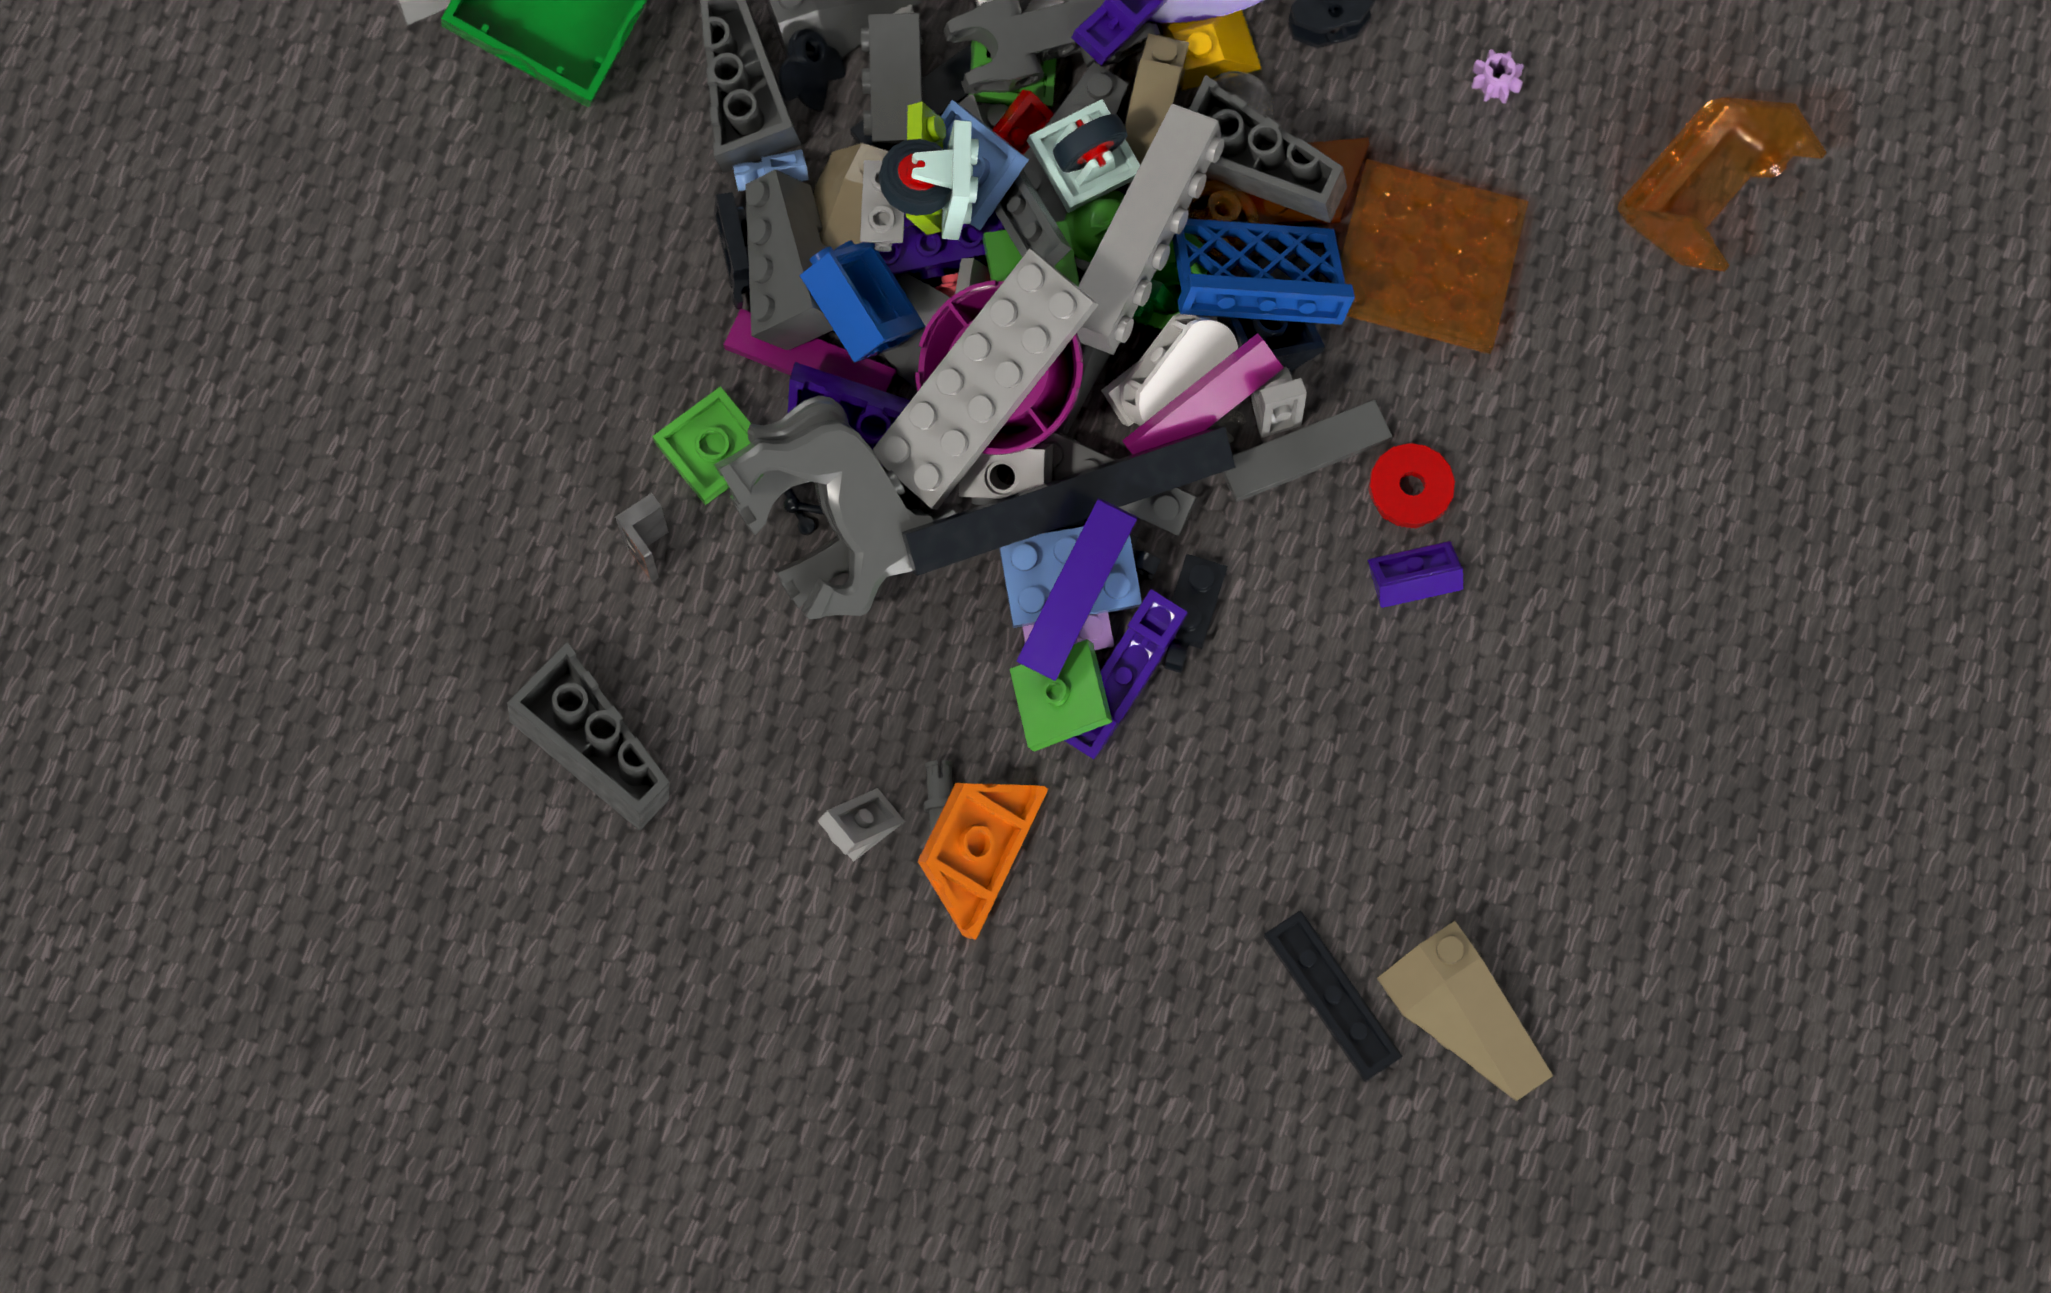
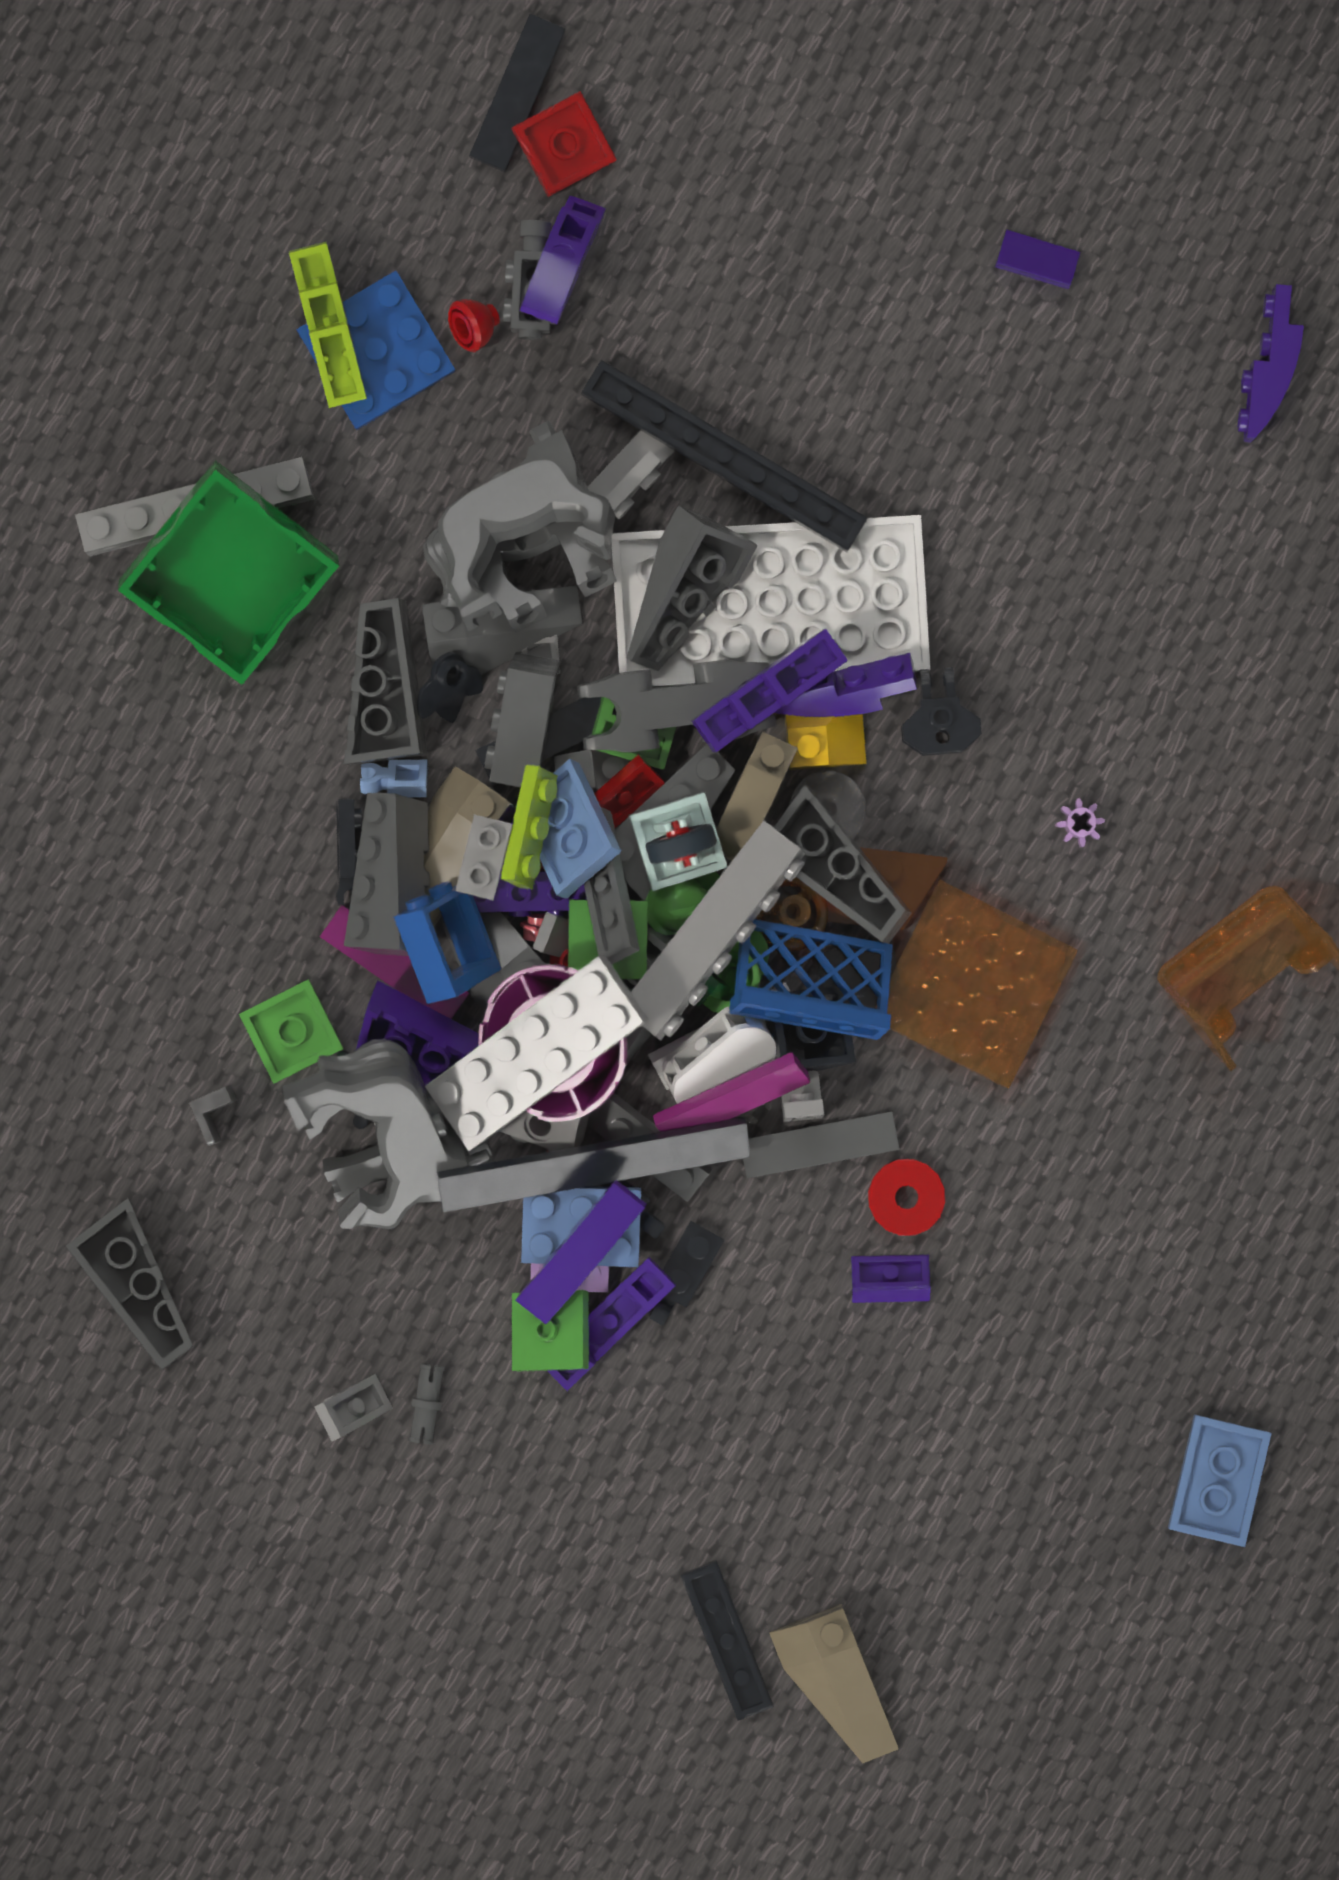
camera: 10 degrees right, 15 degrees up
plate [879,120,979,240] -> none
orange wing [917,783,1048,940] -> none
none -> medium blue plate [1168,1414,1271,1547]

